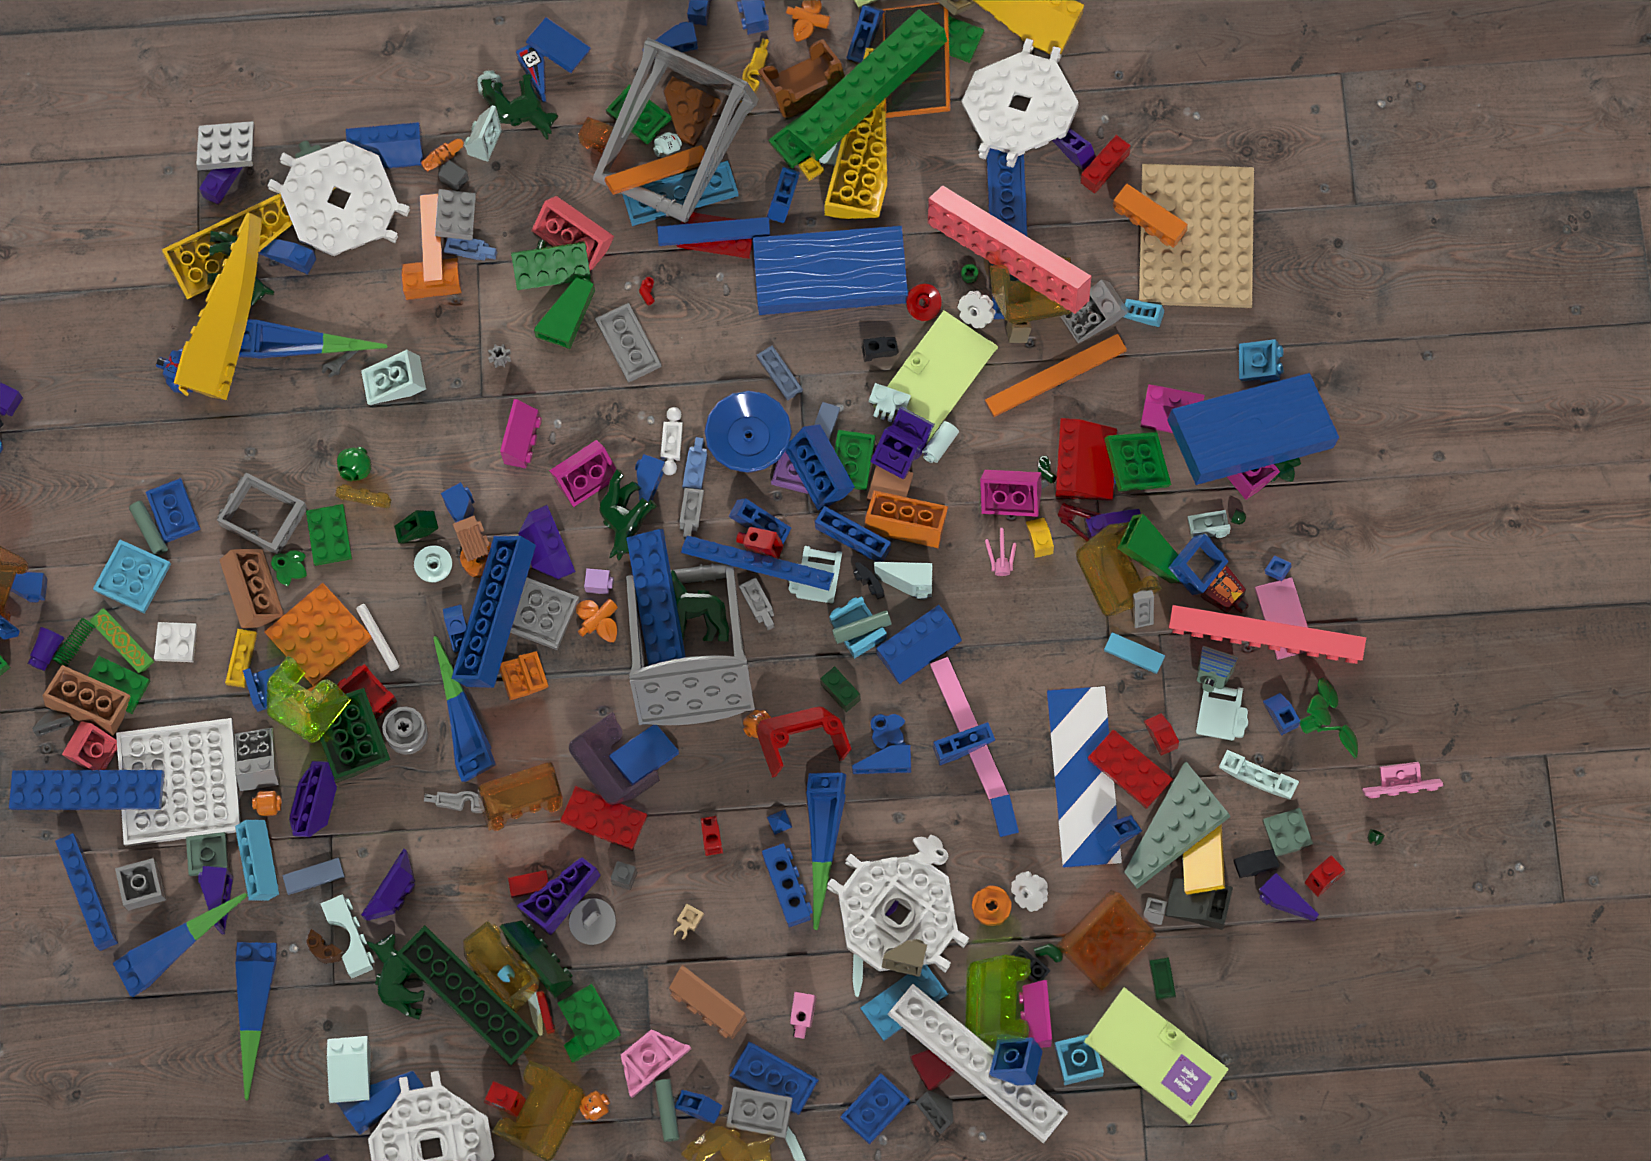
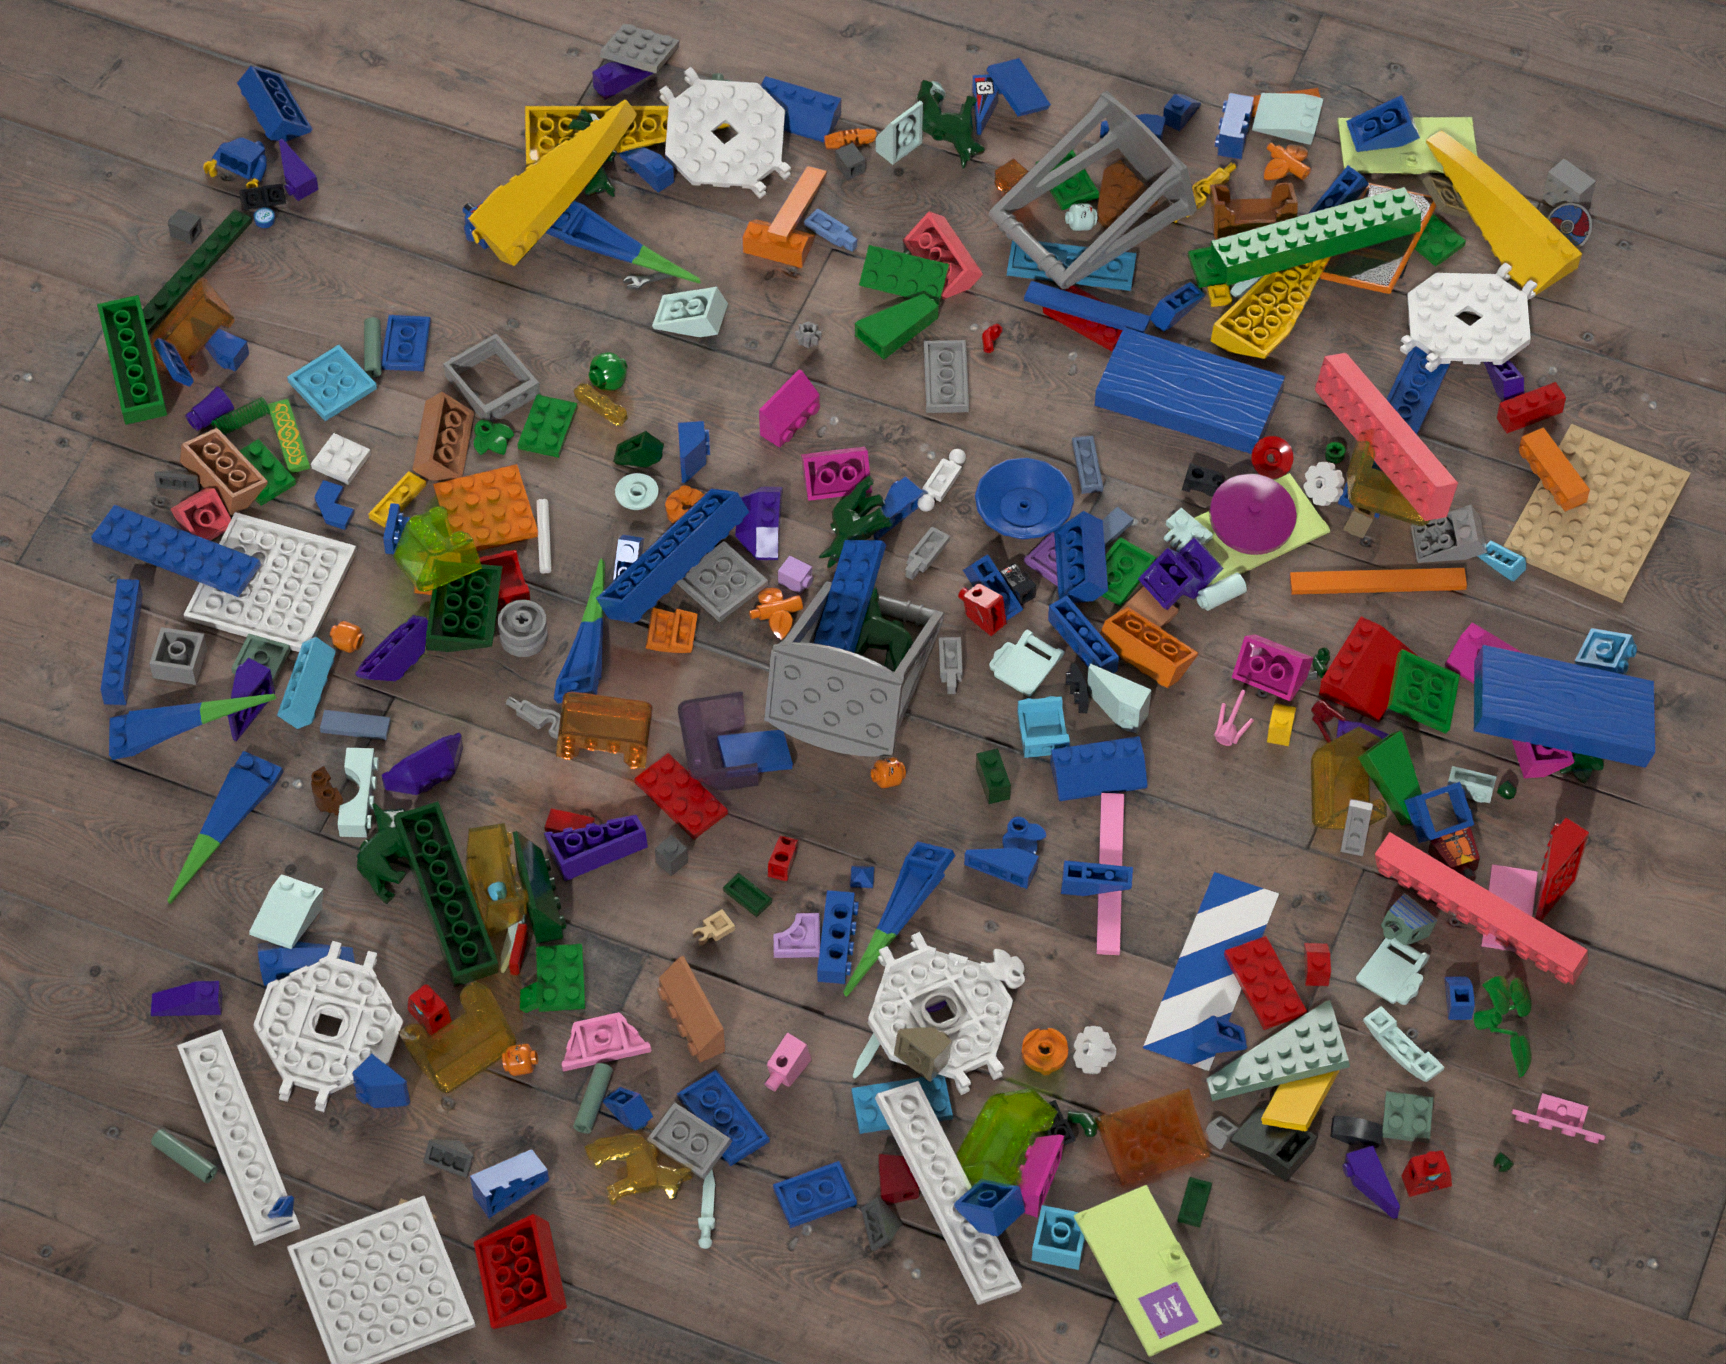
camera: 20 degrees right, 15 degrees down
light grey slope [234,728,279,791] -> none
light grey plate [435,189,476,240] -> none
nougat brick [453,516,490,562] -> none
light grey shield [569,898,616,945] -> none
orange tile [604,145,706,195] -> none
blue plate [681,536,834,591] -> none
medium blue hinge [682,437,707,490] -> none
red windscreen [756,706,851,778] -> none
sand green piece [832,610,892,644] -> none
blue tile [990,794,1019,837] -> none
medium azure tile [1104,632,1165,674] -> none
blue plate [1265,556,1292,581] -> none
none -> blue tile [314,480,354,530]
none -> dark green tile [723,872,772,917]
none -> lavender tile [774,913,820,958]
none -> black leg [999,563,1036,605]
none -> magenta dish [1209,474,1297,555]
none -> red slope [1535,818,1589,922]

